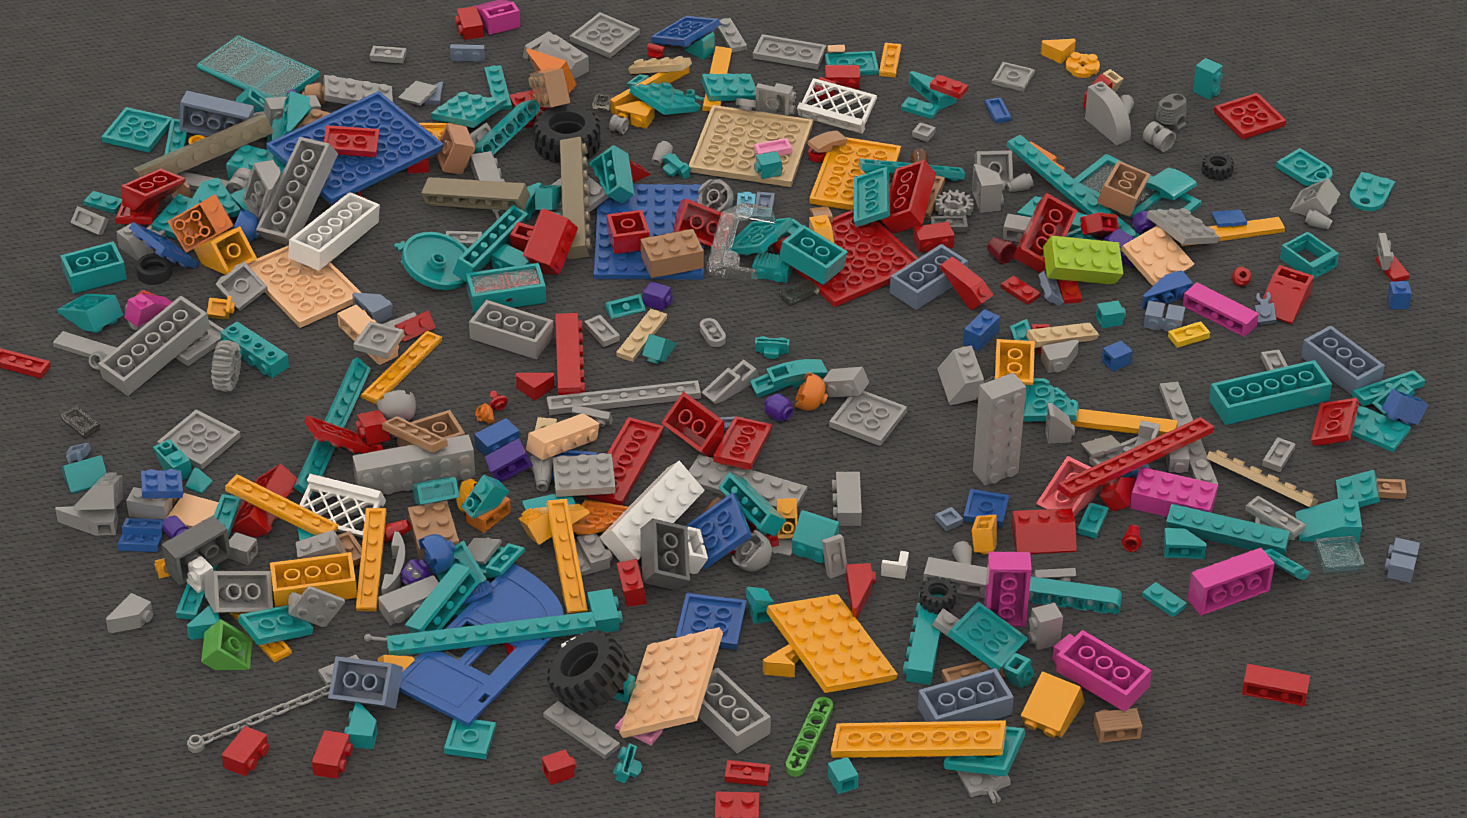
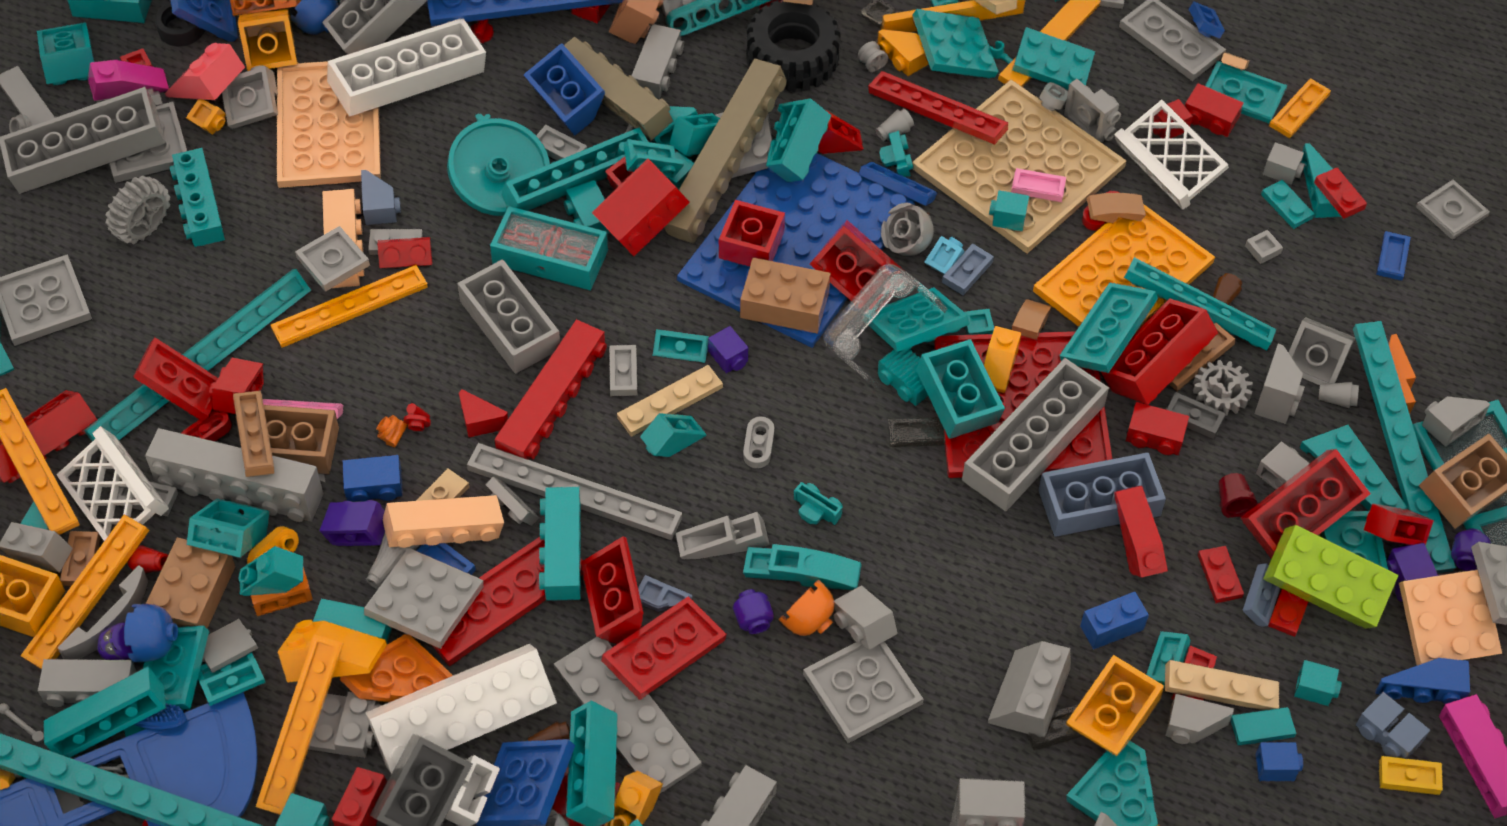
camera: 30 degrees right, 15 degrees up
light grey cylinder [377,390,416,422] -> none
none -> coral slope [164,43,245,100]
none -> blue slope [523,43,605,136]
none -> teal brick [539,487,581,600]
none -> teal bracket [624,139,684,178]
none -> blue tile [859,162,937,206]
none -> red plate [868,71,1008,145]
none -> light grey brick [962,358,1109,511]
none -> blue plate [1189,1,1225,39]
none -> teal tile [1230,707,1296,746]
none -> light grey brick [1263,142,1305,185]
none -> light grey slope [1422,396,1490,447]

